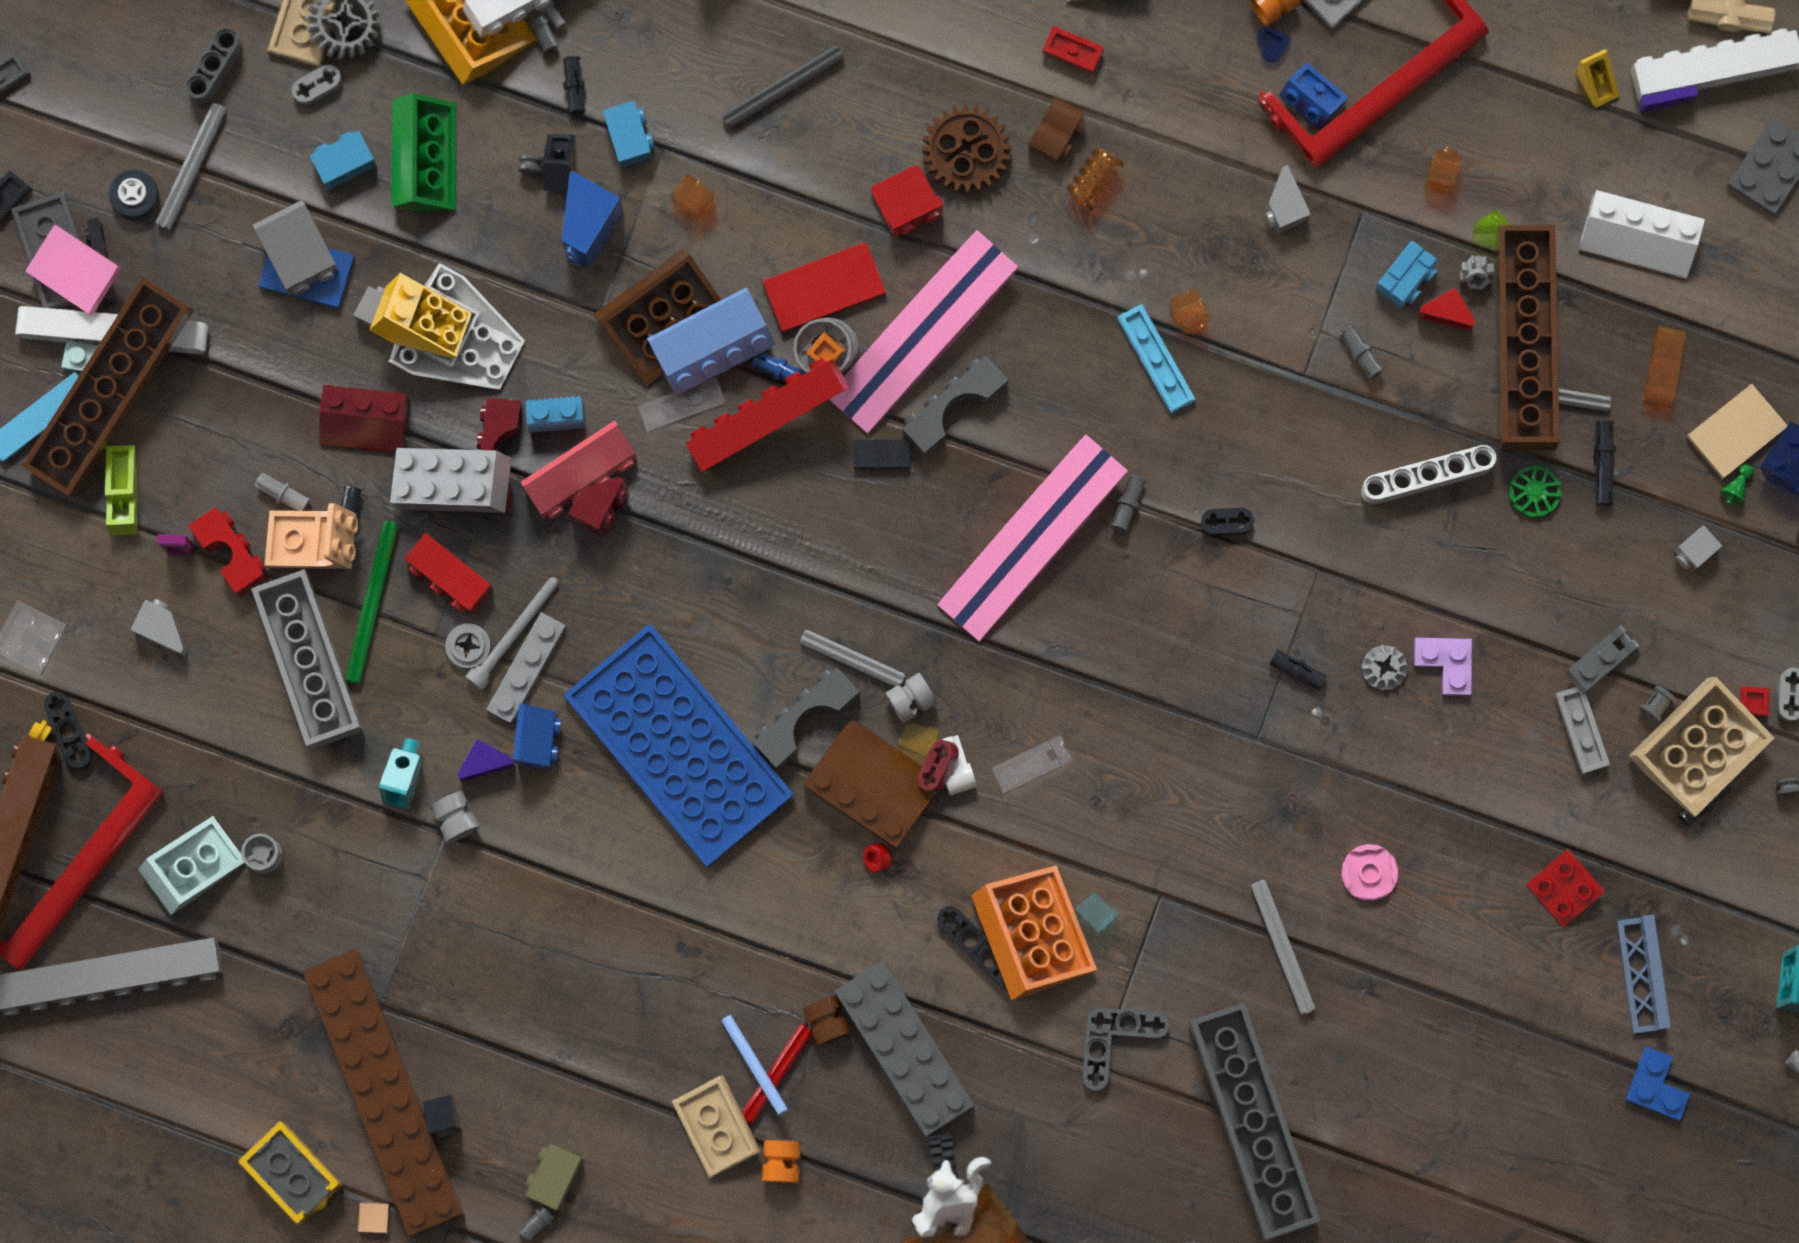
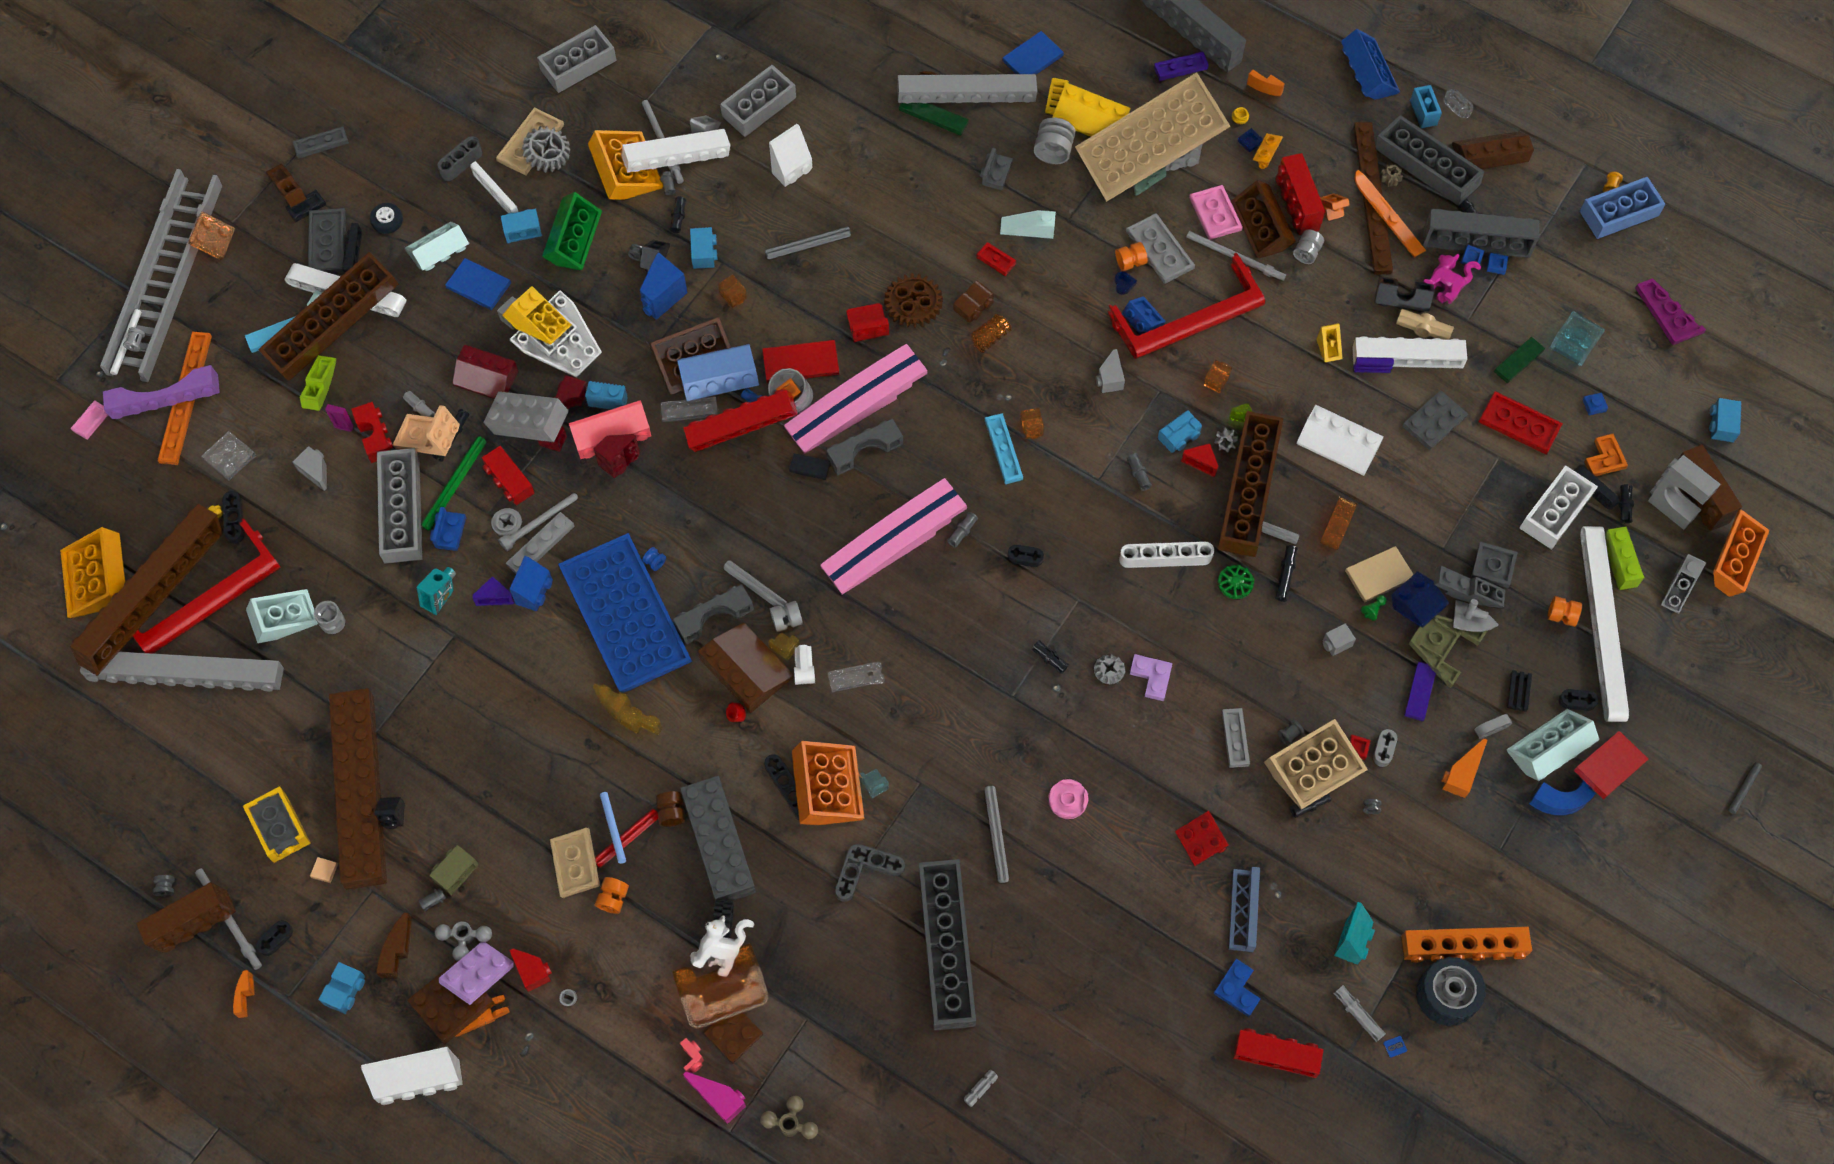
camera: 10 degrees right, 15 degrees down
bright pink tile [25,225,122,315] -> none
light grey axle [156,103,226,230] -> none
light grey slope [253,200,339,295] -> none
light grey beam [292,65,342,106] -> none
light grey wheel [430,791,480,843] -> none
dark red beam [918,740,959,792] -> none
dark grey plate [1565,624,1640,694] -> none
none -> light aqua slope [405,222,469,271]
none -> blue bracket [430,507,466,551]
none -> white tile [470,161,518,213]
none -> clear yellow slope [593,683,662,735]
none -> blue wheel [642,547,666,571]
none -> red brick [1233,1028,1324,1078]

